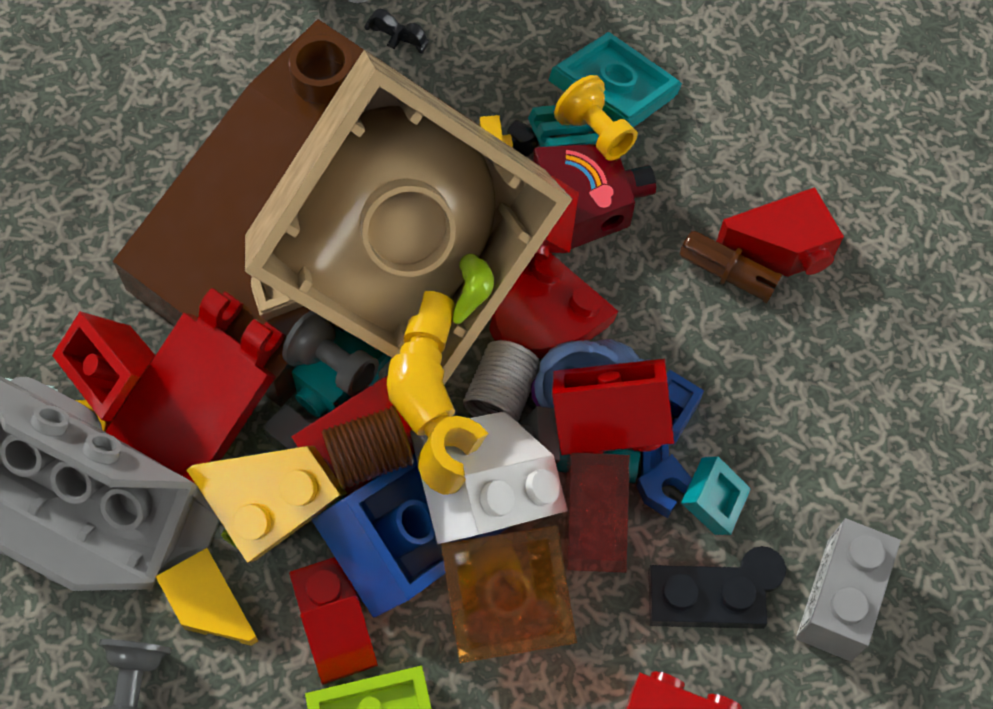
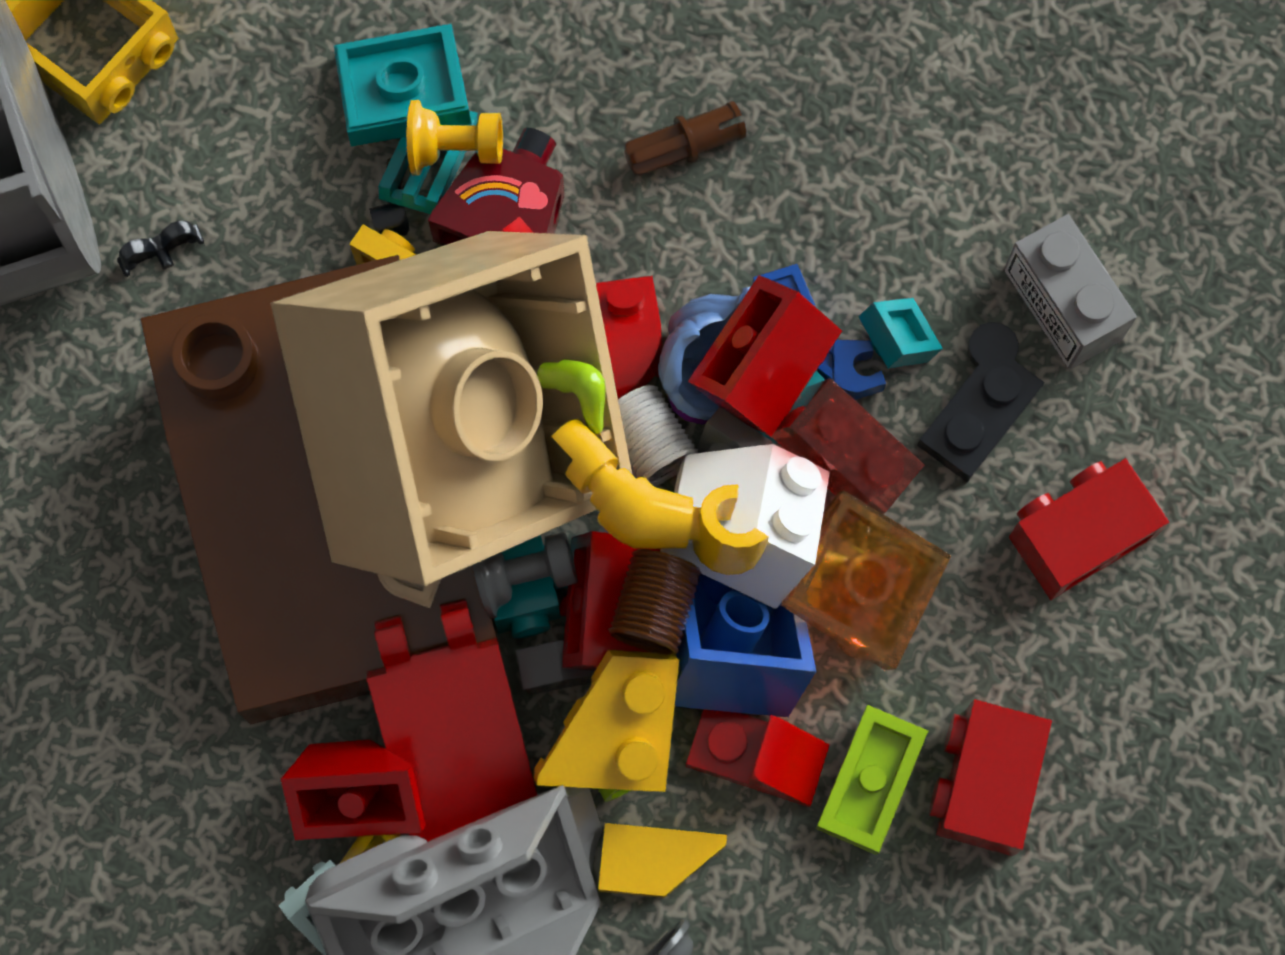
camera: 50 degrees left, 10 degrees up
red slope [716,187,844,277] -> none

